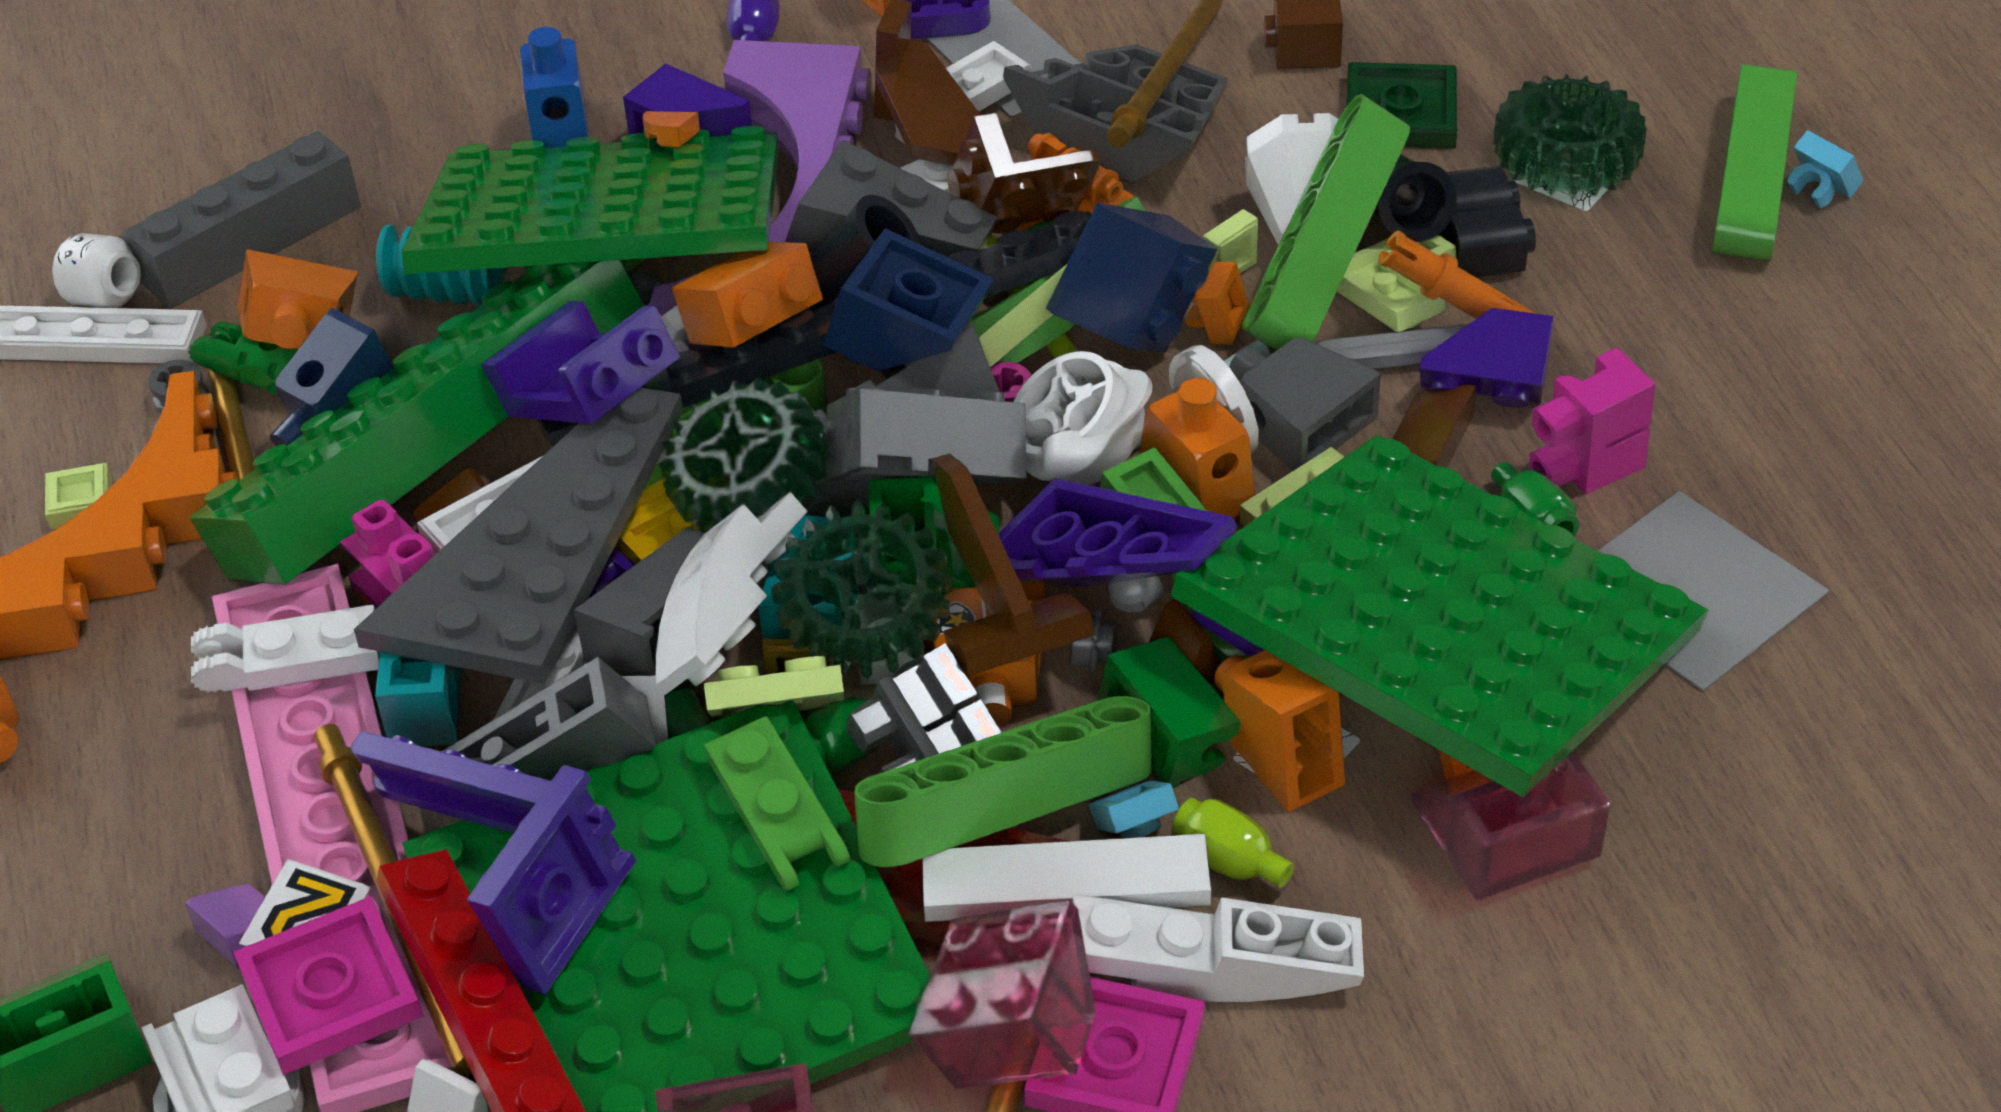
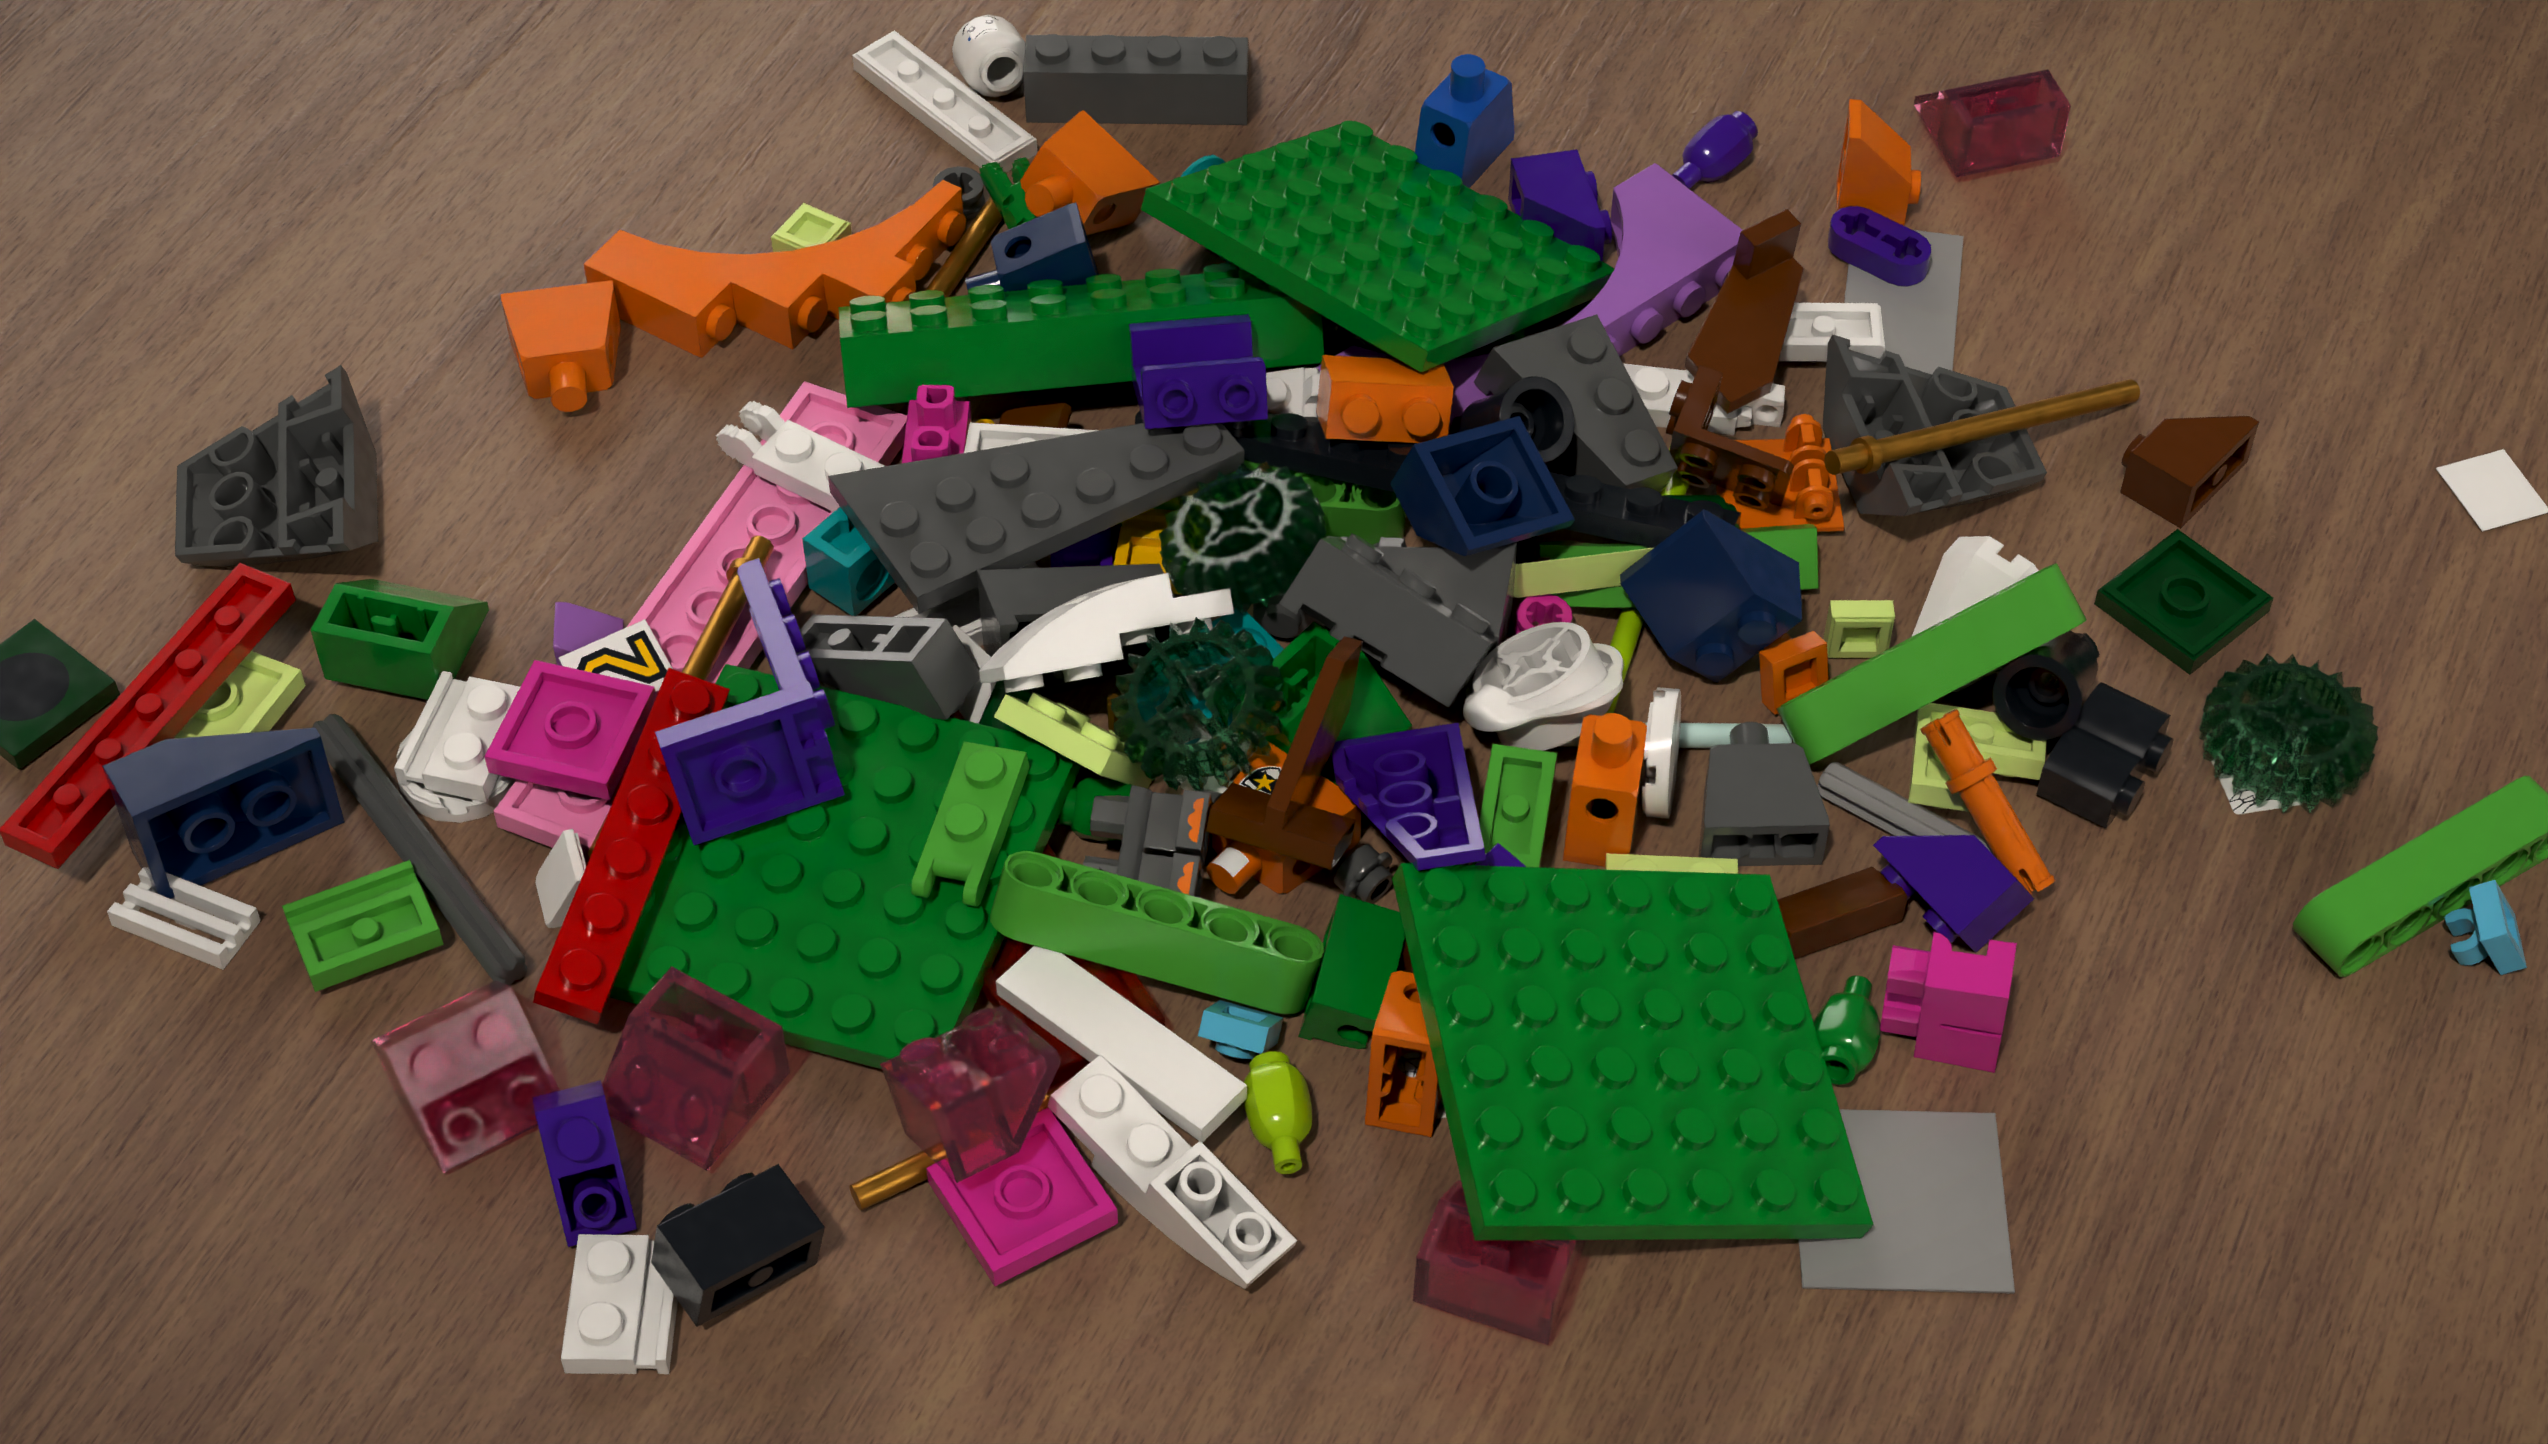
camera: 40 degrees right, 5 degrees up
orange tile [643,111,700,148] -> none

